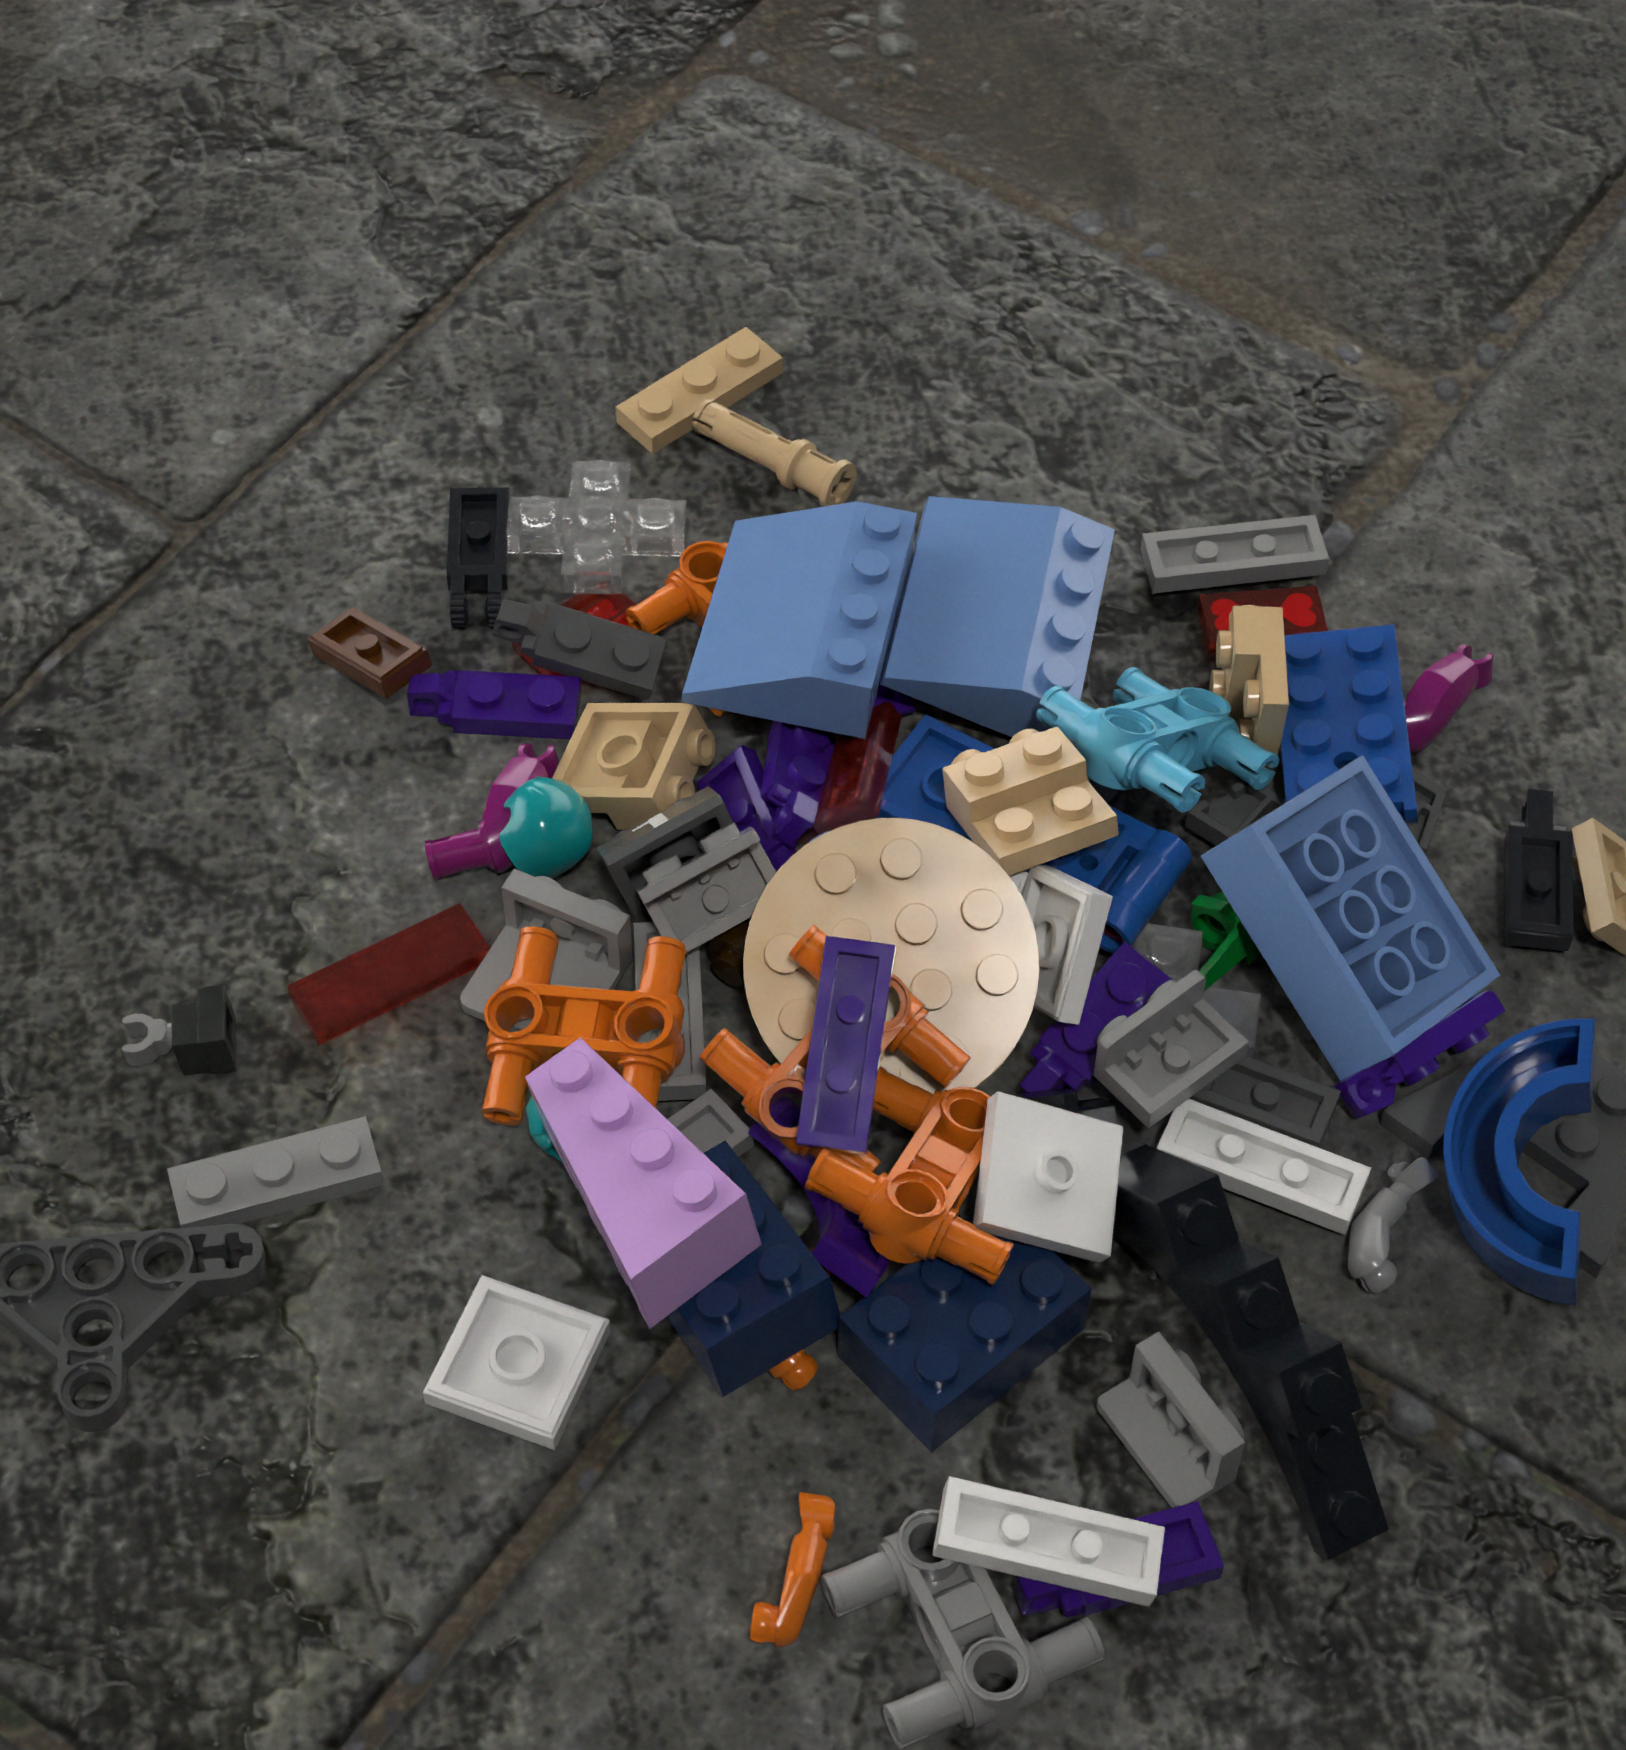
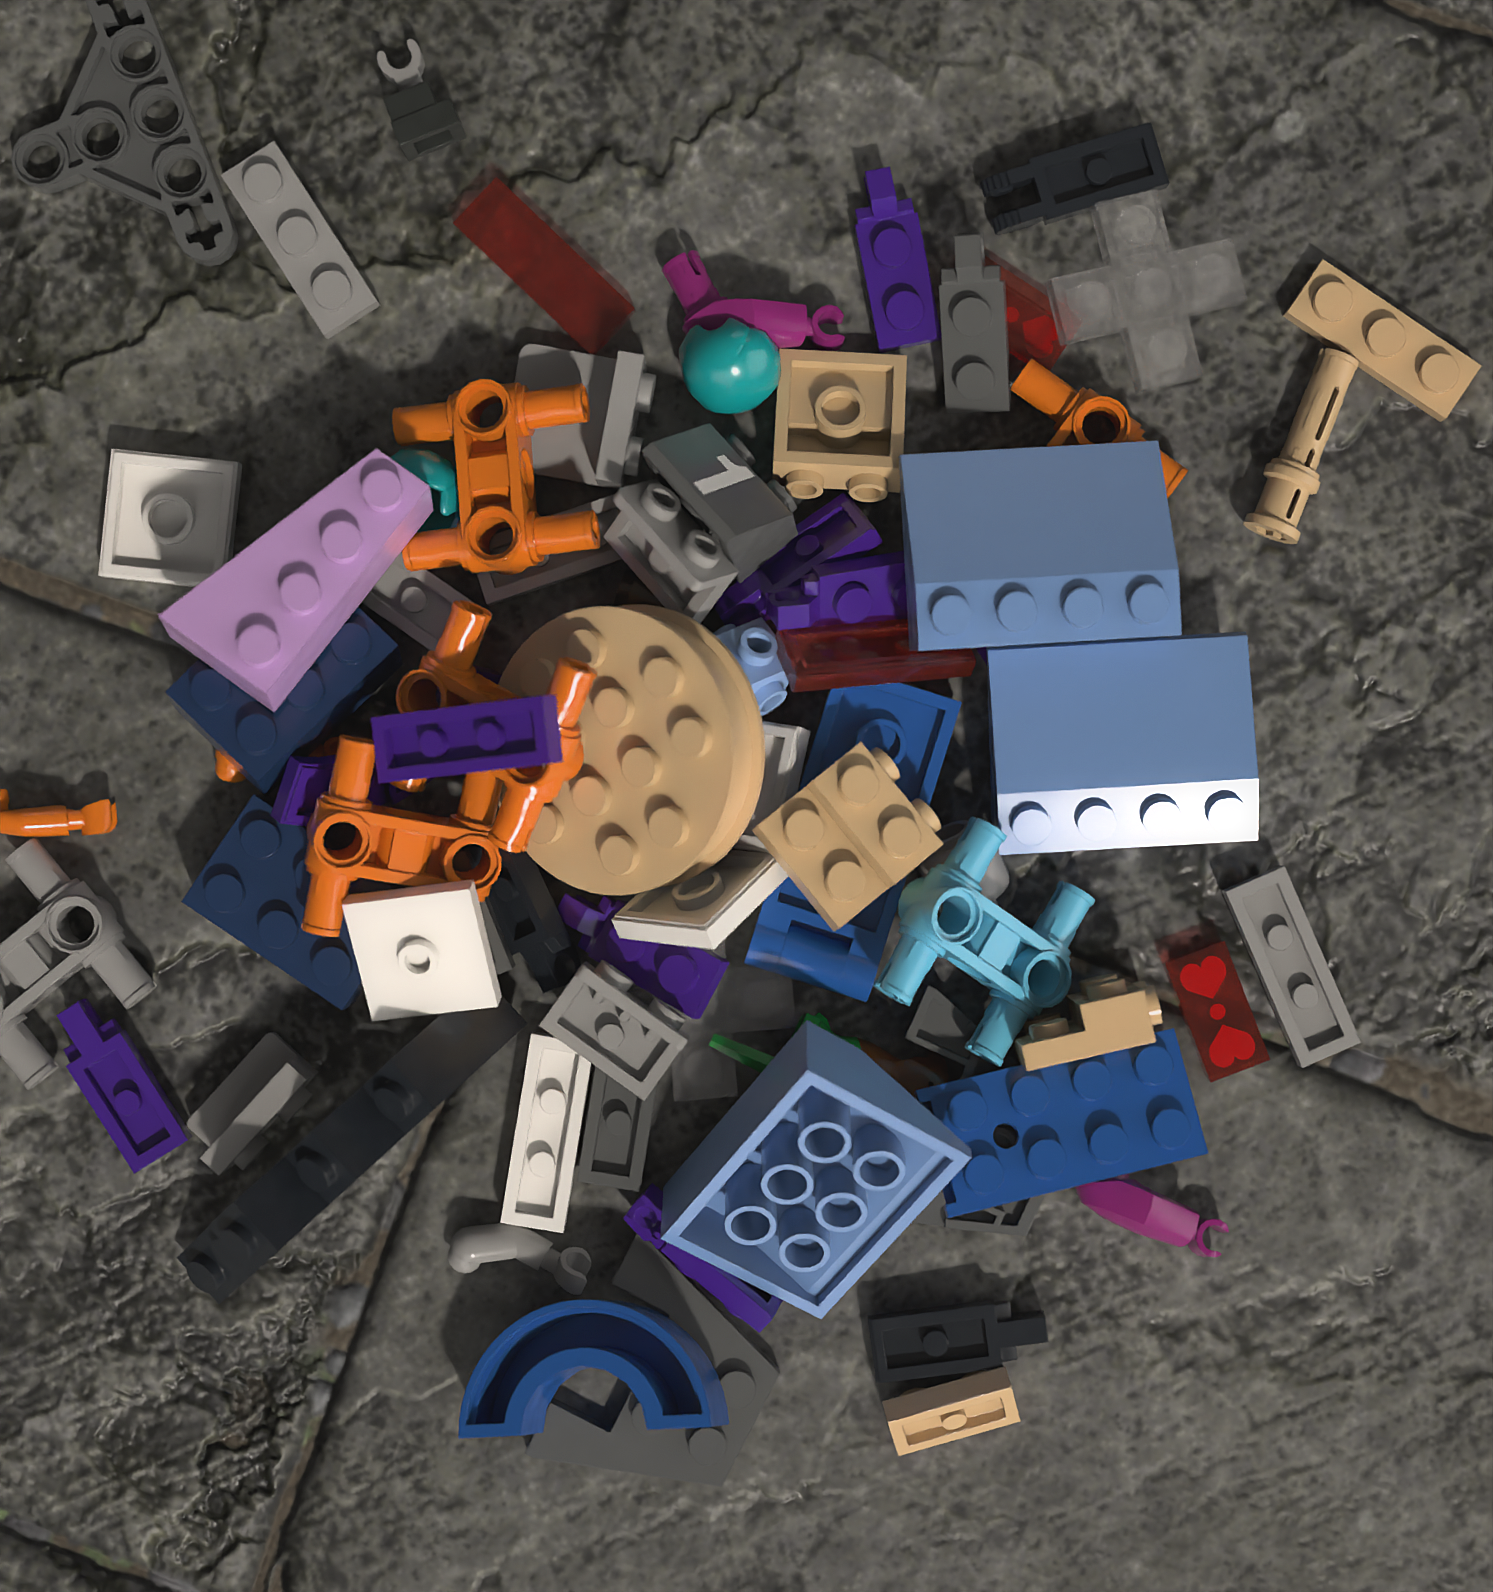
camera: 75 degrees right, 35 degrees up
reddish brown plate [307,607,433,699] -> none
white plate [932,1476,1165,1607] -> none

